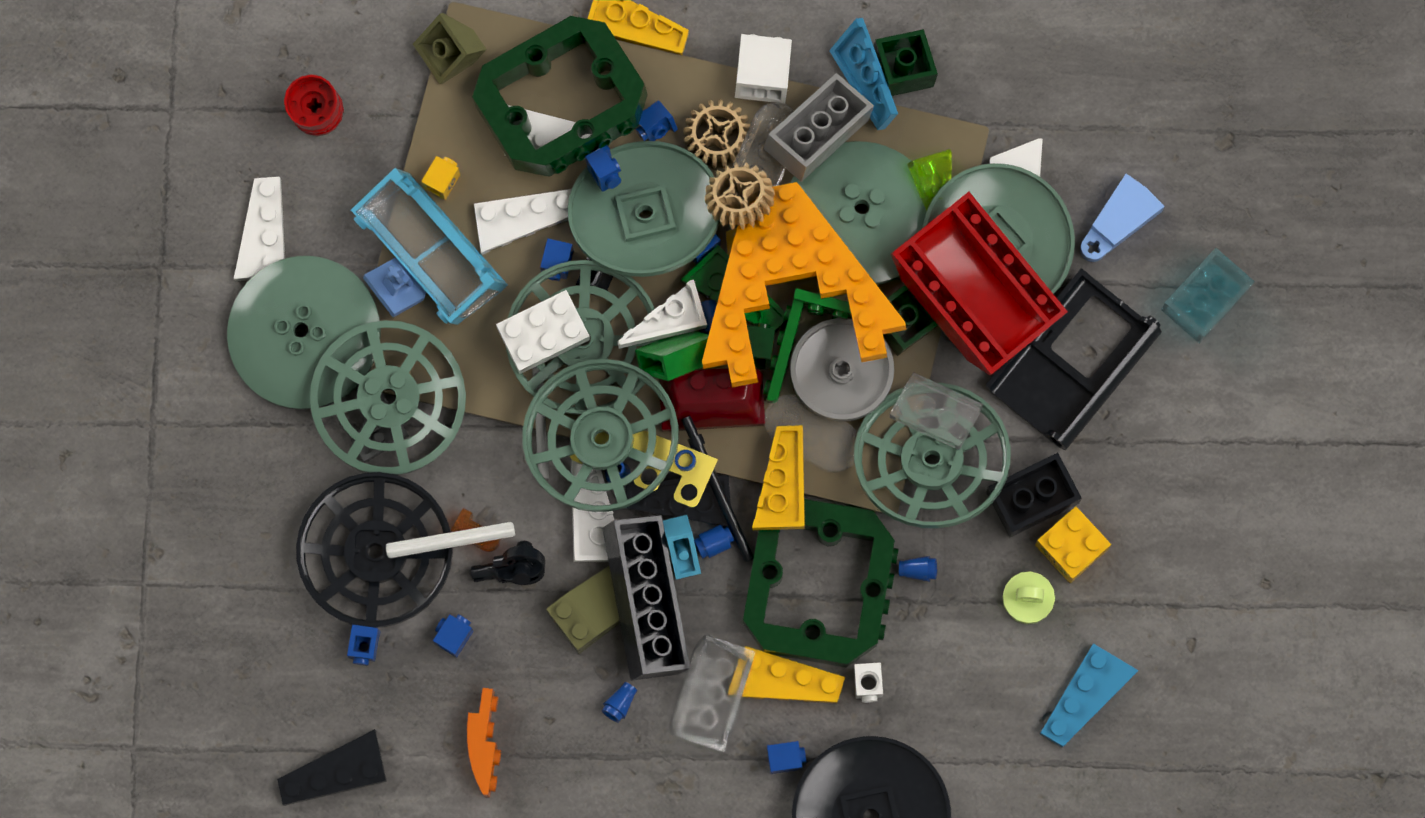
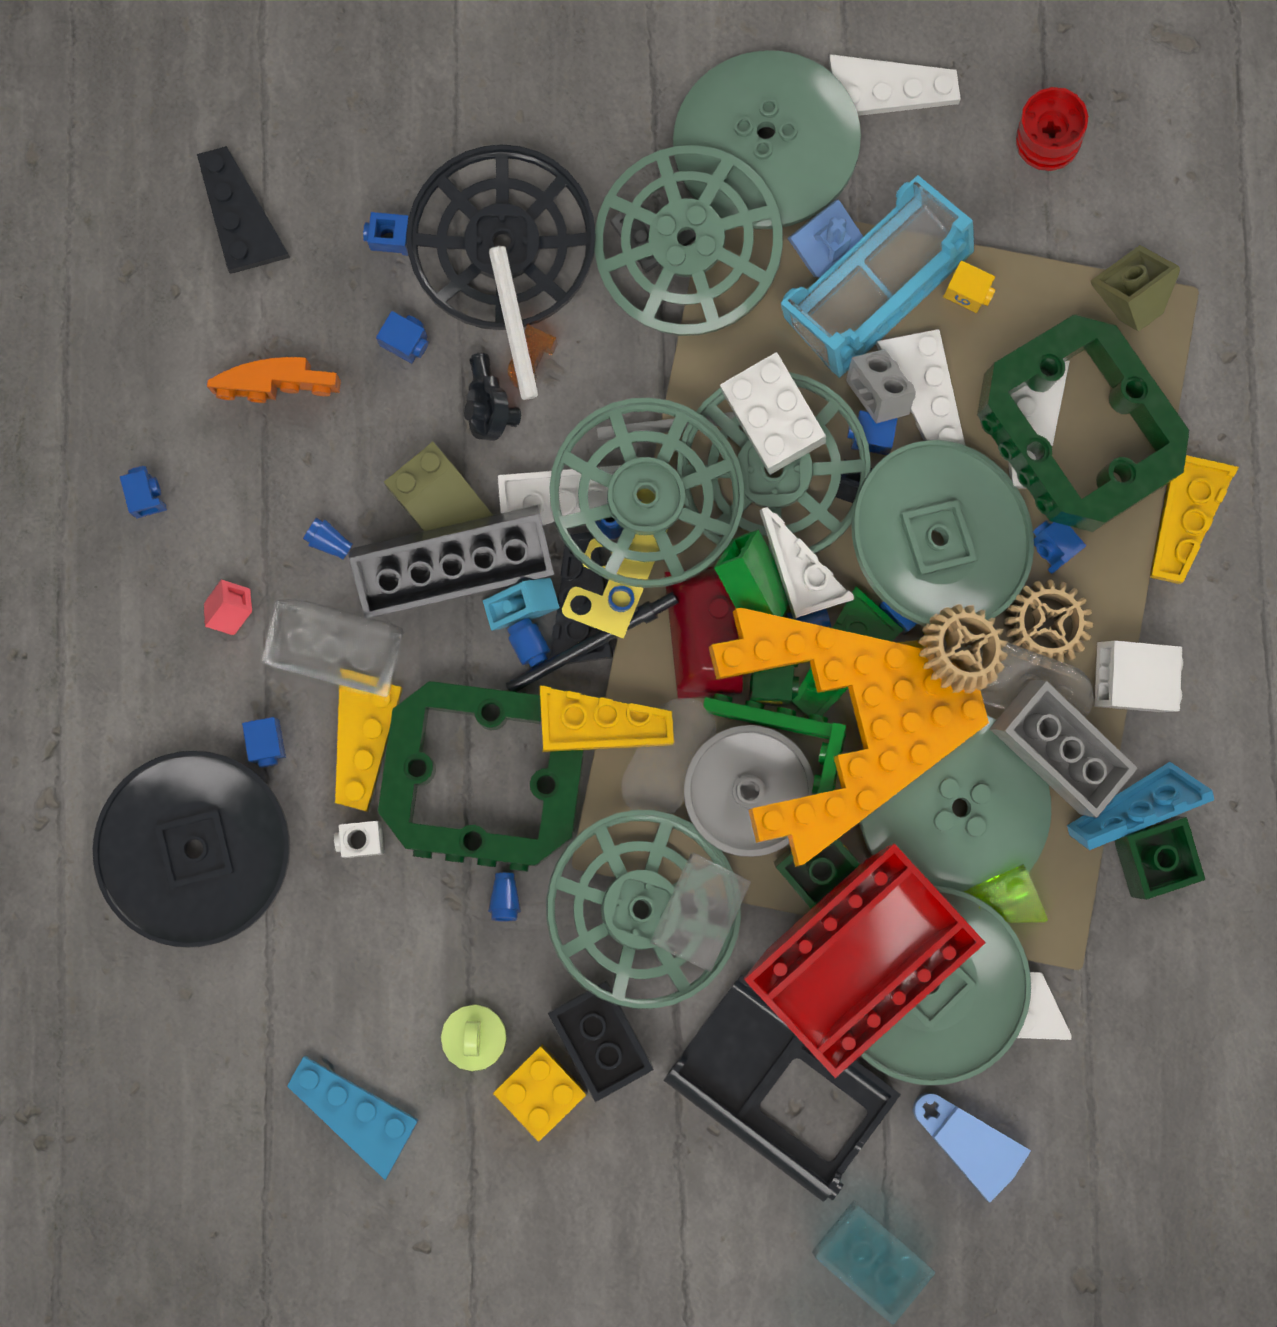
camera: 85 degrees right, 5 degrees up
blue brick [585,145,621,192] -> none
none -> coral panel [204,579,252,635]
none -> light grey brick [846,349,916,423]

